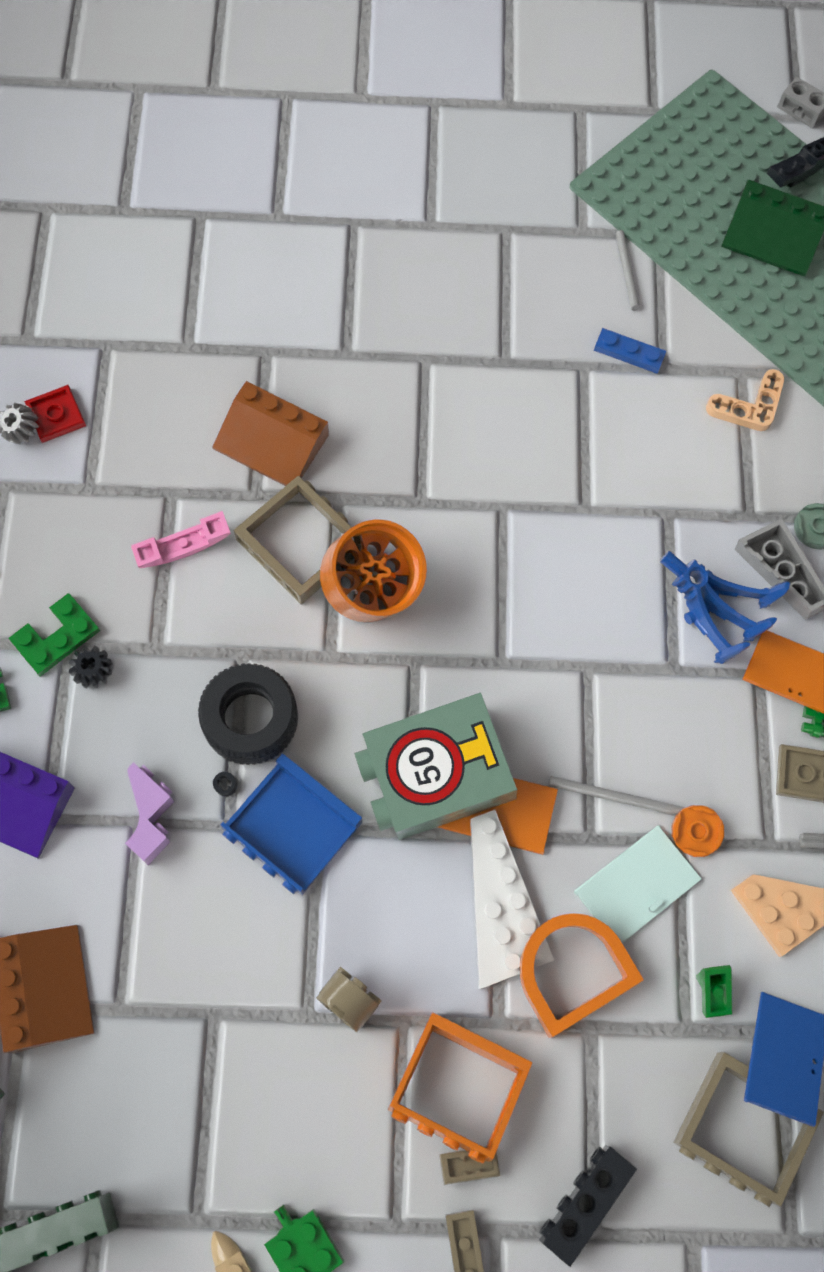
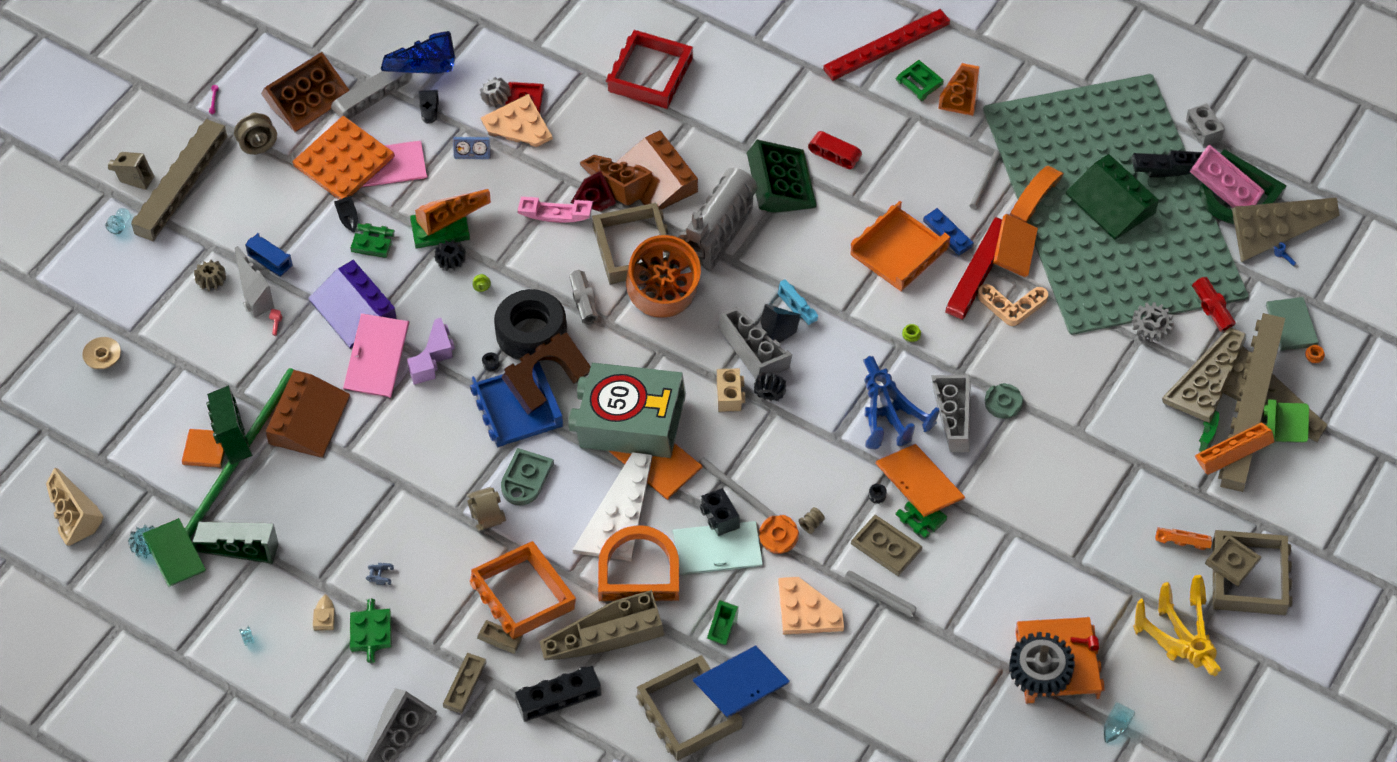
camera: 35 degrees right, 15 degrees down
none -> bright pink container [343,313,409,398]
none -> sand blue piece [366,563,394,585]
none -> orange wedge [415,189,491,236]
none -> slope [453,137,491,159]
none -> lime plate [472,274,491,292]
none -> light nougat plate [481,94,553,147]
none -> sand green tile [501,448,554,505]
none -> reddish brown arch [502,332,591,414]
none -> dark tan wedge [539,590,665,661]
none -> light grey piece [569,270,598,325]
none -> dark red slope [570,171,616,212]
none -> dark orange wedge [580,155,653,206]
none -> red window [606,30,693,109]
none -> light grey piece [678,168,758,271]
none -> black brick [700,488,740,536]
none -> tan brick [717,368,745,412]
none -> light grey wedge [718,307,793,379]
none -> dark green slope [747,139,817,213]
none -> black gear [754,372,786,401]
none -> black slope [760,304,801,343]
none -> medium azure hinge [778,279,818,325]
none -> dark tan bush [798,507,825,534]
none -> red beam [808,131,862,169]
none -> red plate [823,9,950,81]
none -> orange panel [850,201,951,291]
none -> black bush [869,484,887,504]
none -> green plate [896,60,944,101]
none -> lime plate [902,324,921,342]
none -> orange wedge [938,63,980,116]
none -> red beam [945,217,1002,320]
none -> orange tile [993,214,1038,277]
none -> orange slope [1010,165,1064,223]

